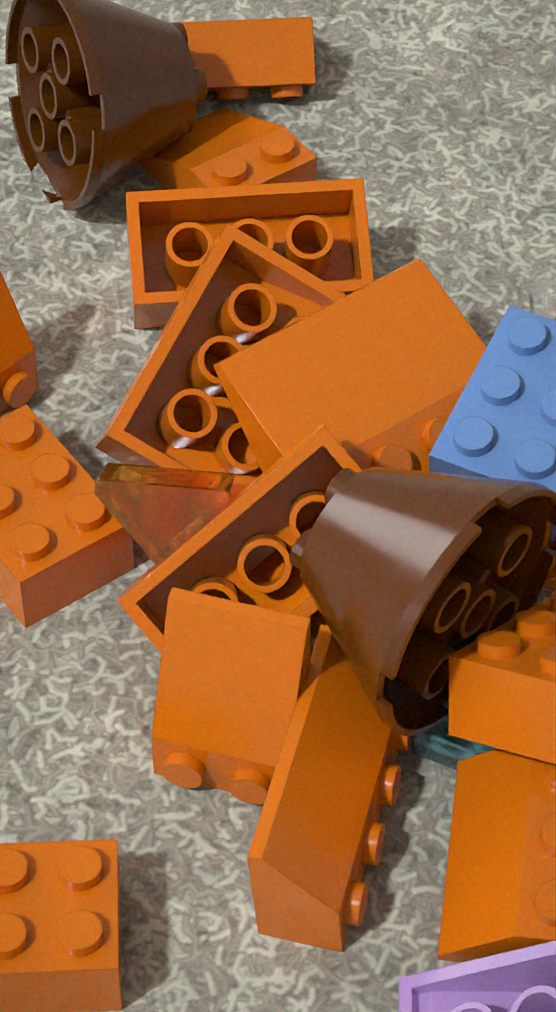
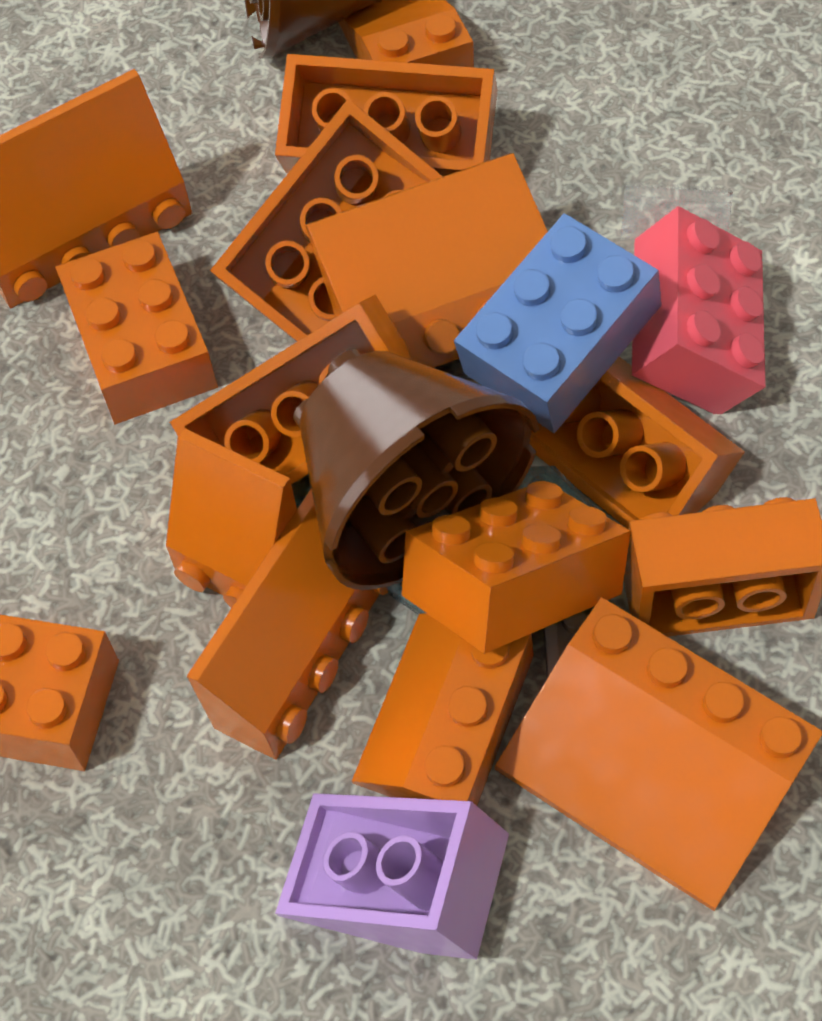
camera: 20 degrees right, 10 degrees up
clear orange slope [94,463,235,566] -> none

